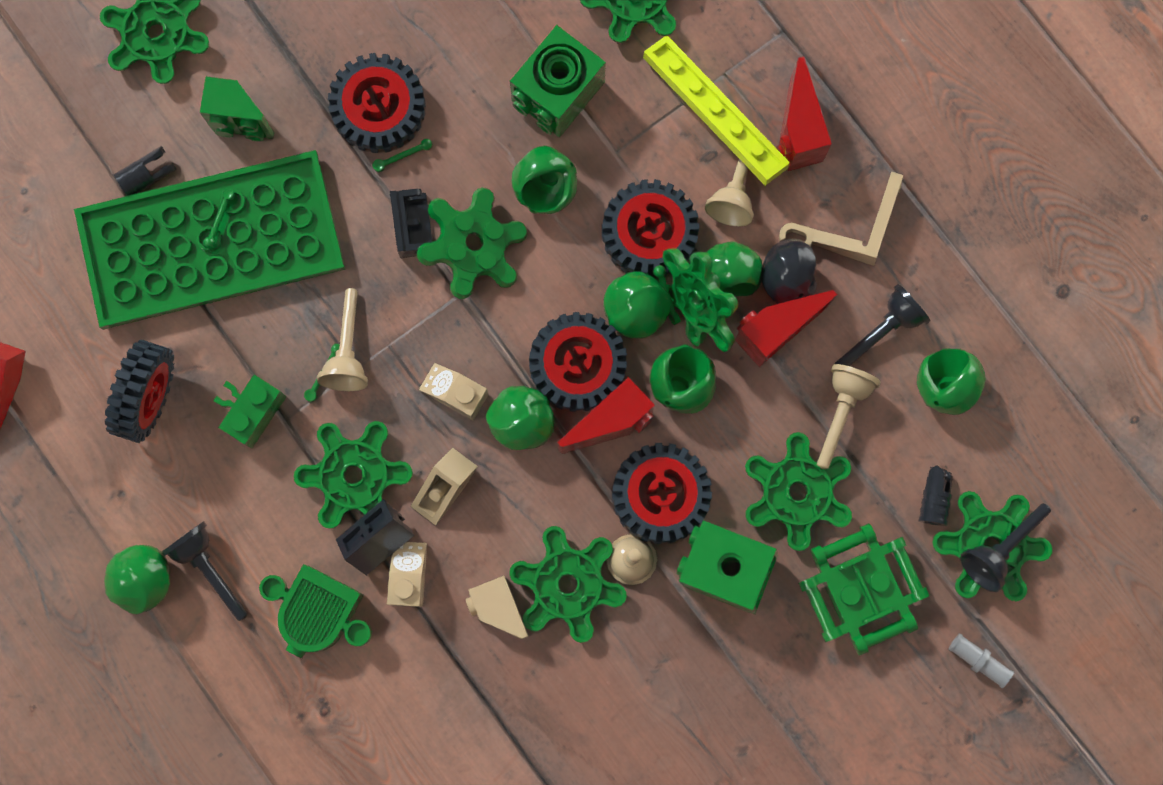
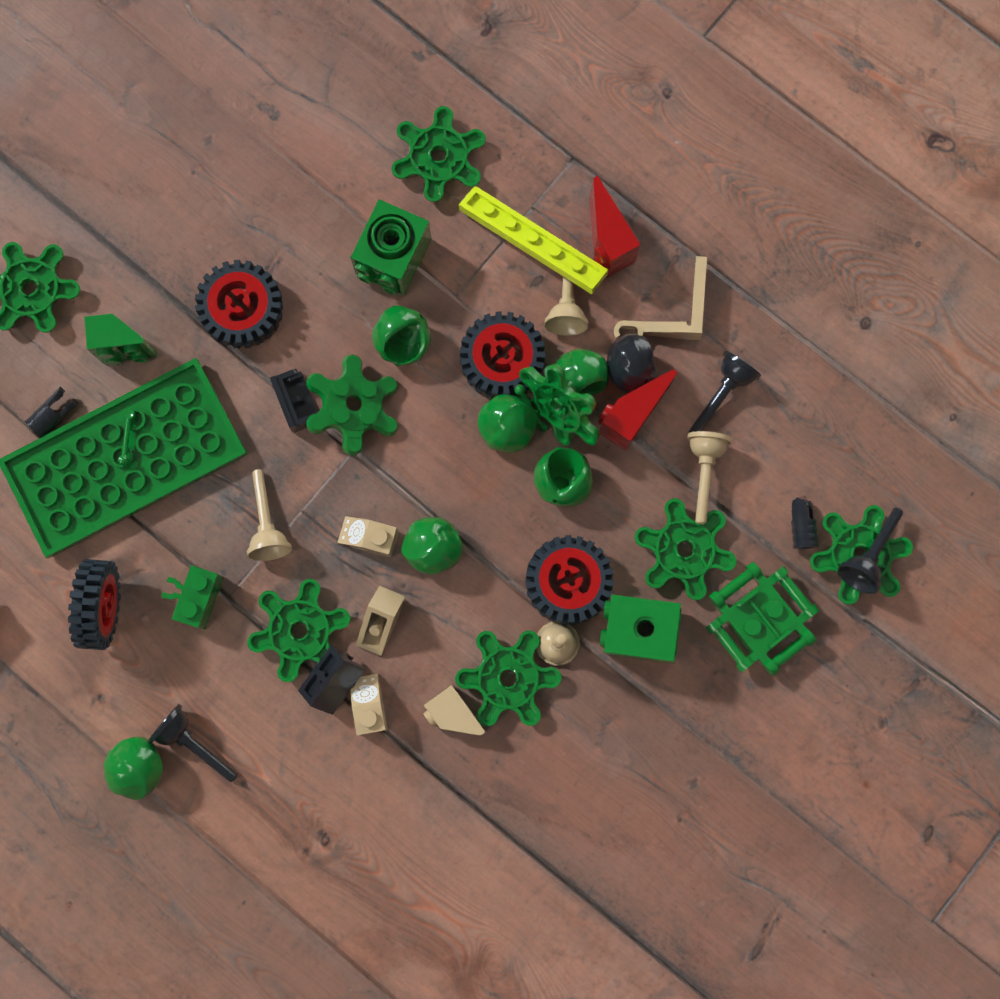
camera: 15 degrees left, 0 degrees up
green piece [259,564,372,659] -> none
green hinge [304,343,340,402] -> none
green hinge [372,139,433,172] -> none
wheel [529,312,627,412] -> none
red slope [557,377,655,454] -> none
green piece [917,348,986,415] -> none
light grey pin [948,633,1014,688] -> none

